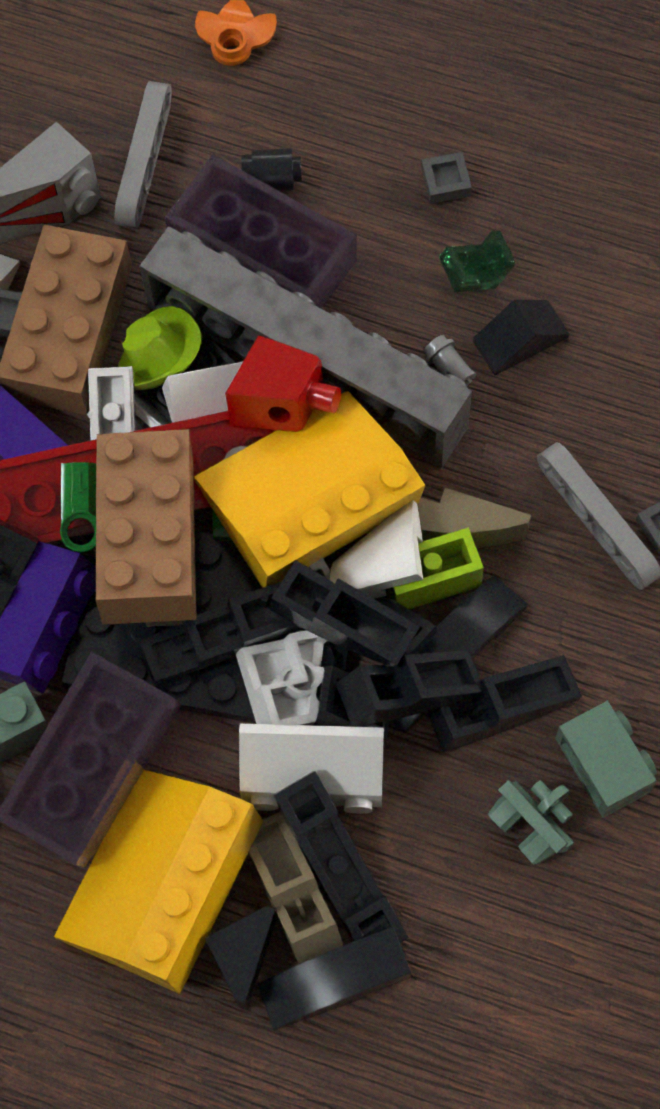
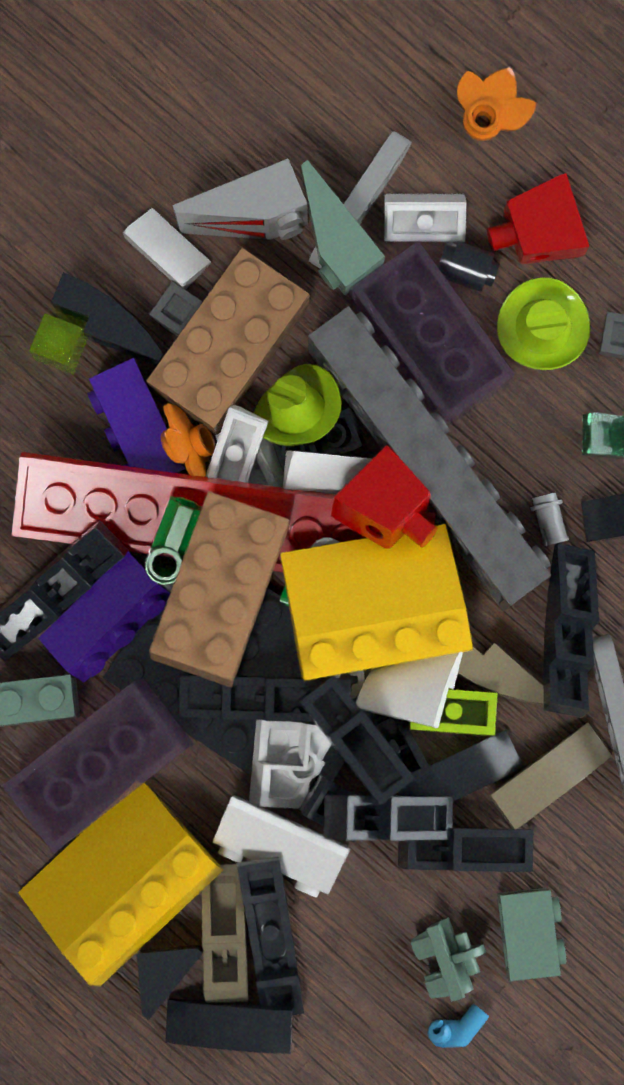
camera: 20 degrees right, 15 degrees up
none -> orange plate [161,403,216,477]
none -> sand green slope [301,160,385,295]
none -> white slope [384,194,466,242]
none -> dark azure arm [427,1003,490,1048]
none -> red torso [486,173,589,264]
none -> dark tan slope [488,722,612,830]
none -> lime hat [497,278,590,370]
none -> black slope [543,543,599,717]

